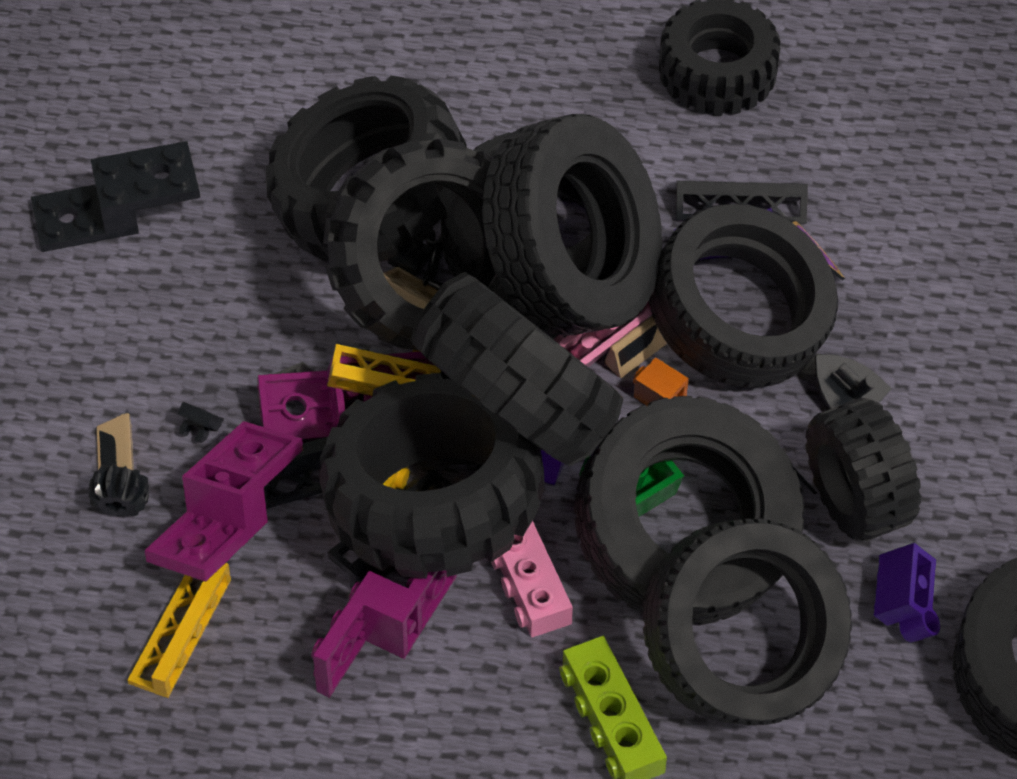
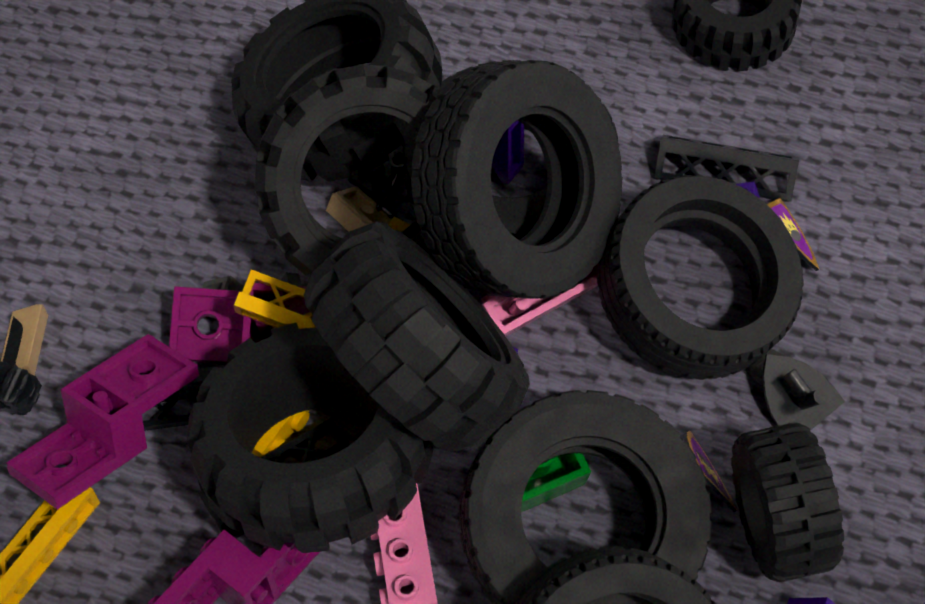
camera: 15 degrees right, 5 degrees up
black bracket [31,141,200,252] -> none
black tile [177,402,224,443] -> none
tan slope [605,316,667,378] -> none
orange brick [633,357,689,406] -> none

